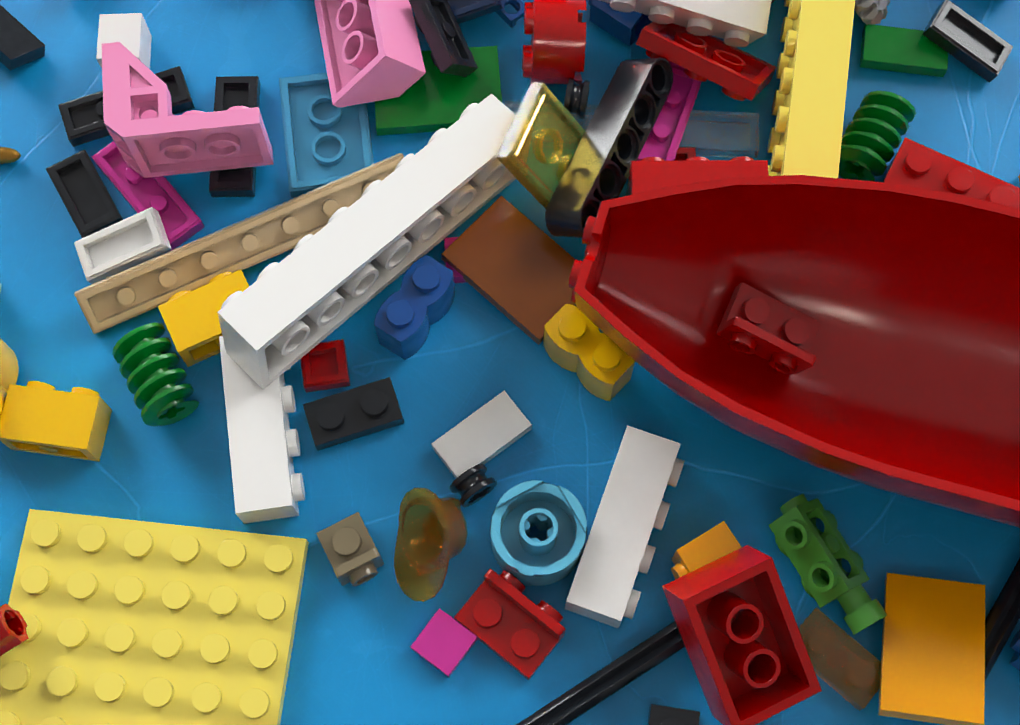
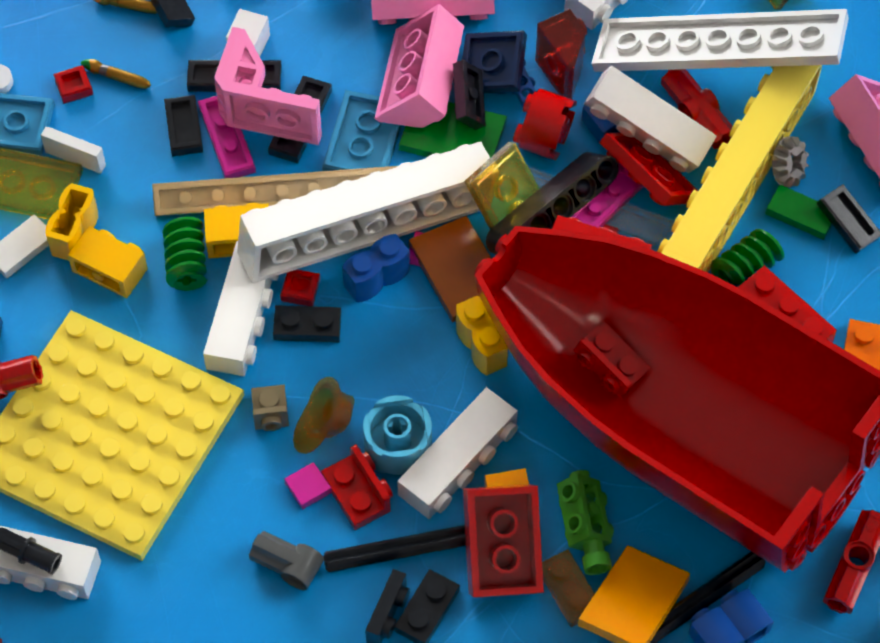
camera: 20 degrees right, 10 degrees down
white tile [74,207,172,284] -> none
white tile [431,390,532,478] -> none
black bush [450,463,497,507] -> none
black bush [563,78,590,119] -> none

